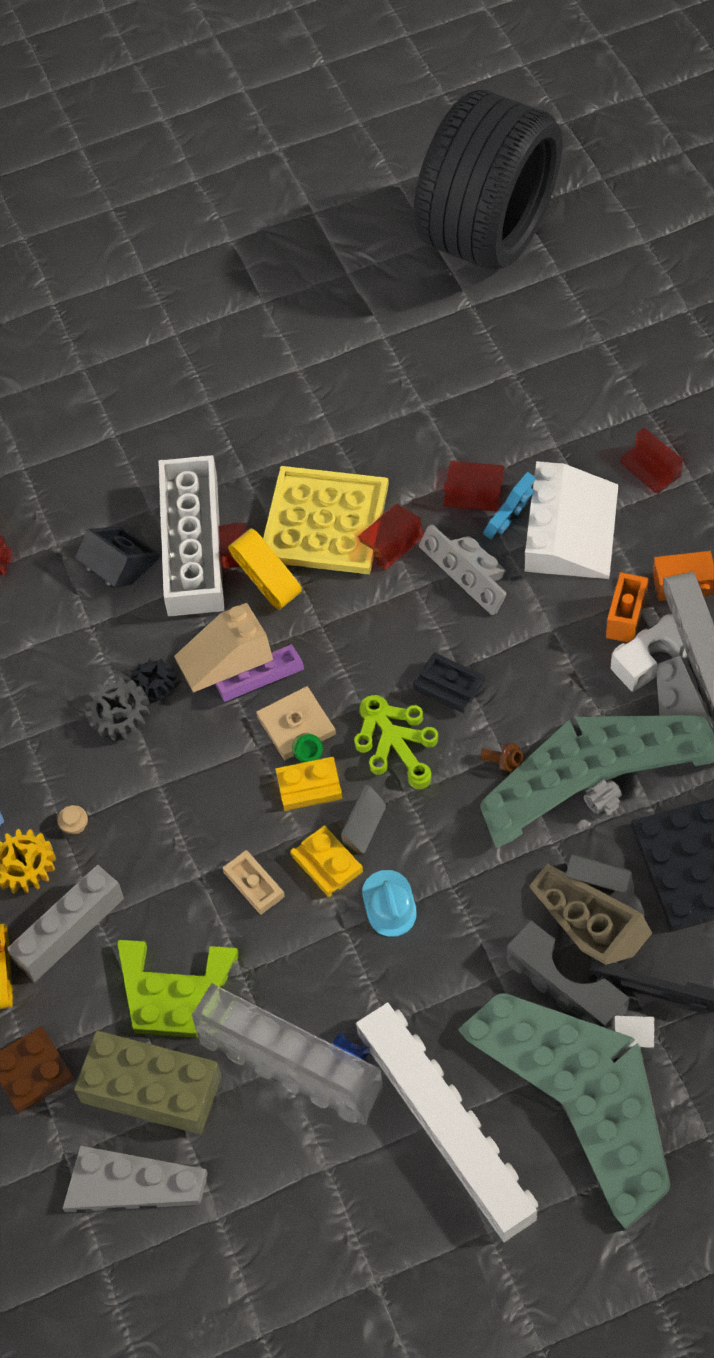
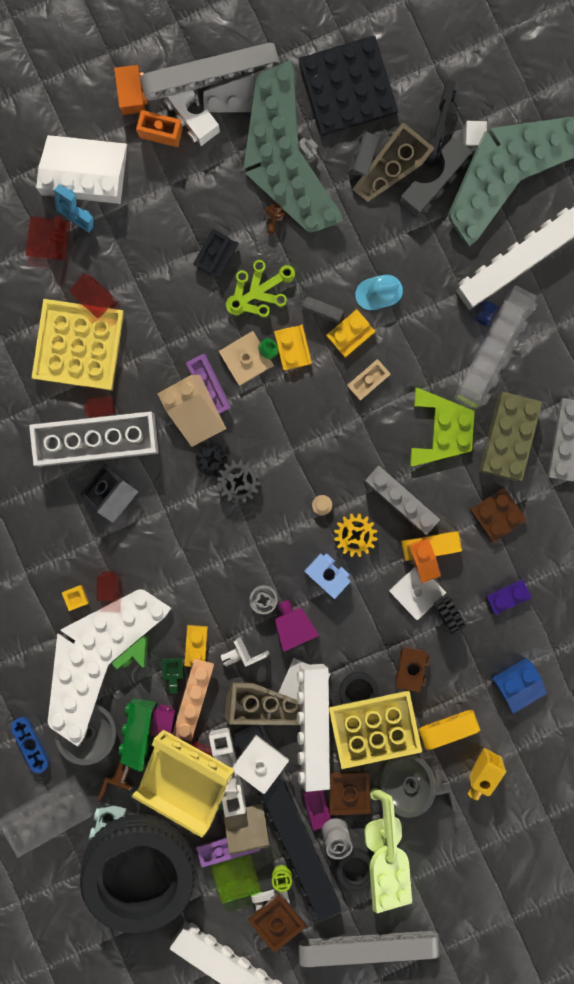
camera: 95 degrees left, 30 degrees up
yellow beam [228,529,302,610] -> none
light grey bracket [419,525,506,615] -> none
clear red panel [620,428,683,494] -> none

